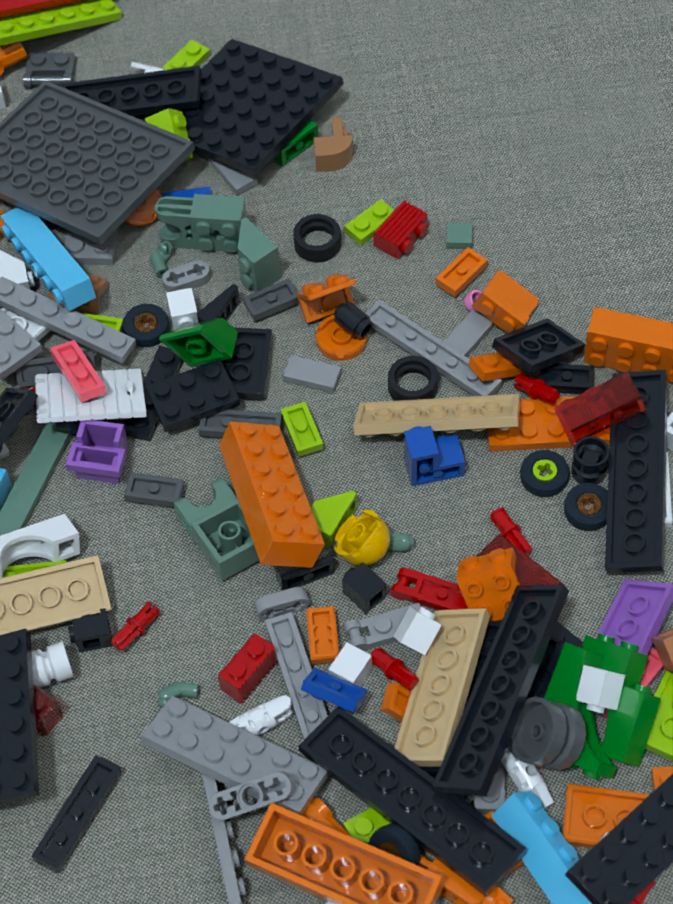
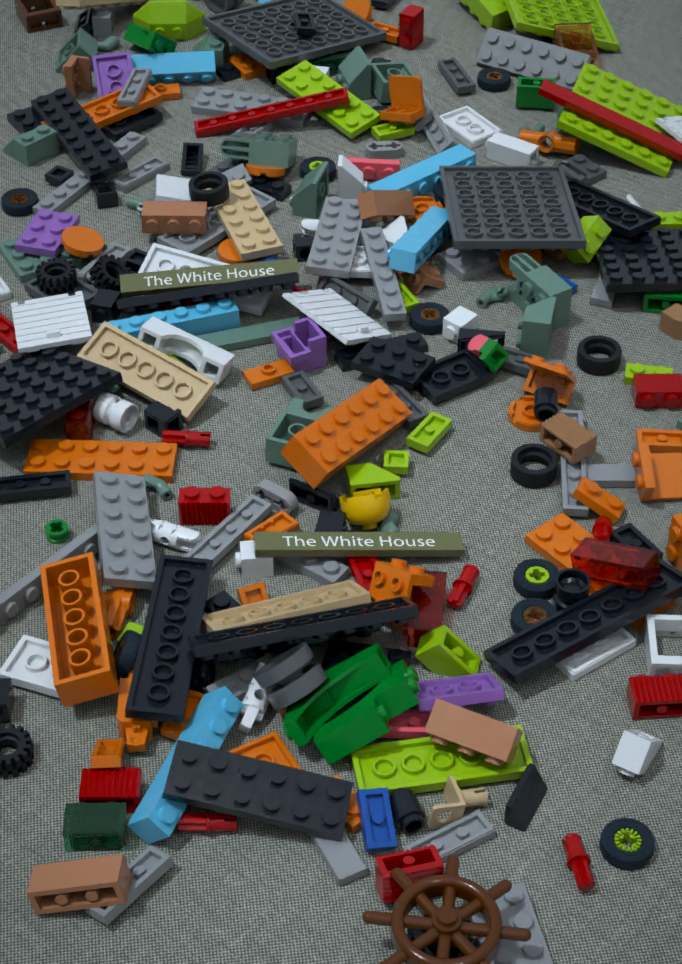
camera: 50 degrees right, 15 degrees down
coral plate [50,340,106,402] -> none
green slope [159,318,238,367] -> none
light grey beam [163,260,210,292] -> none
light grey beam [209,772,295,820] -> none
light grey tile [283,355,341,393] -> none
blue plate [301,668,368,712] -> none
tan plate [353,394,520,437] -> none
red axle [370,647,419,690] -> none
white brick [393,606,441,655] -> none
blue brick [404,426,465,487] -> none
black plate [492,318,585,374] -> none
white brick [577,665,625,713] -> none
none -> orange plate [23,438,178,483]
none -> green bush [45,519,70,544]
none -> black plate [205,590,241,614]
none -> orange plate [243,359,295,391]
none -> olive tile [253,532,465,557]
none -> lime plate [383,450,409,475]
none -> lime slope [415,625,481,677]
none -> green leg [468,334,510,373]
none -> medium nougat brick [539,411,597,465]

